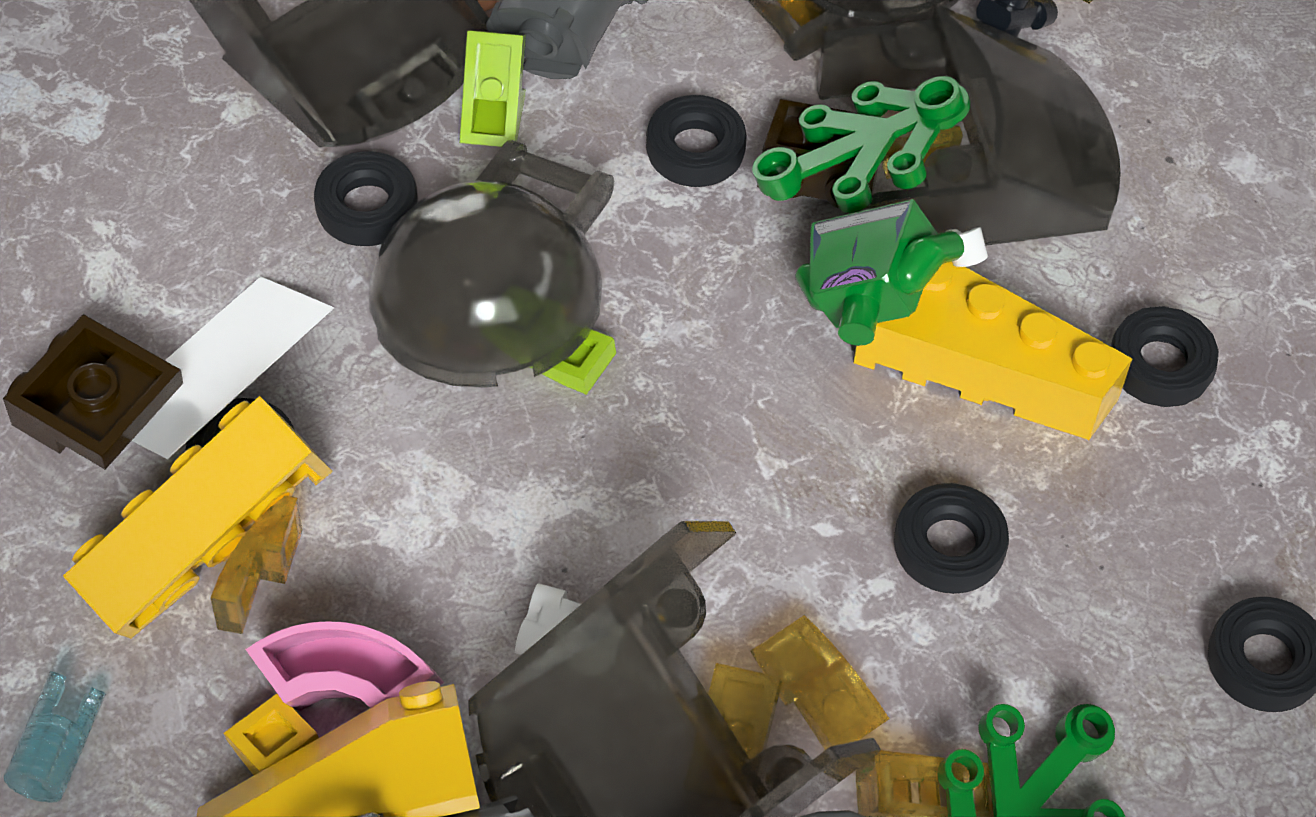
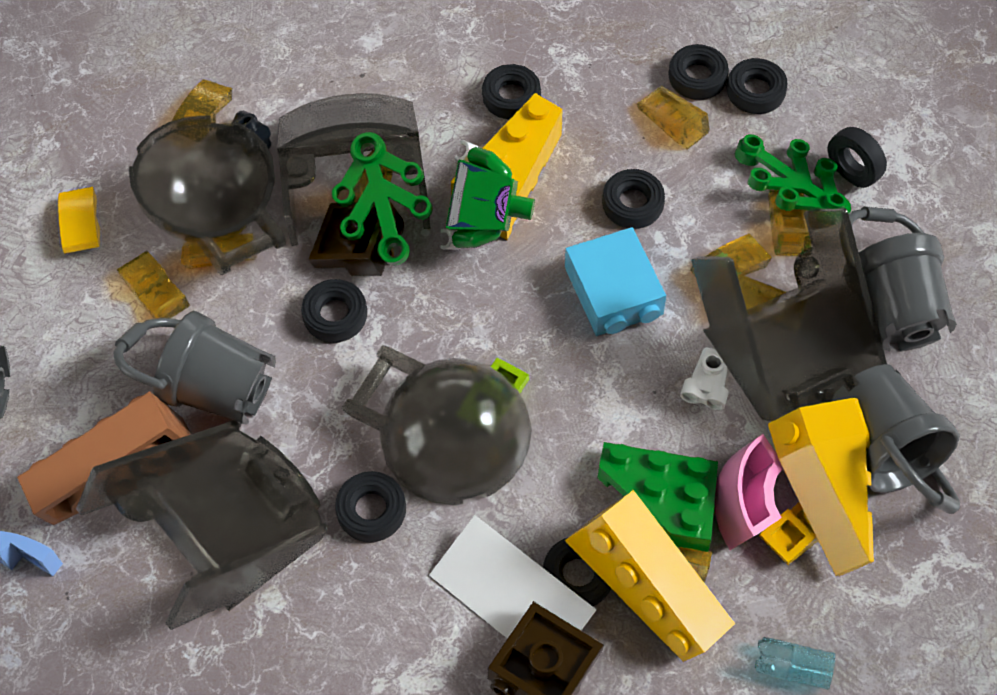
camera: 85 degrees left, 5 degrees up
lime slope [459,30,526,148] -> none
none -> medium azure brick [565,227,666,336]
none -> green plate [597,442,718,552]
none -> clear yellow slope [637,85,710,149]
none -> black tyre [727,58,788,114]

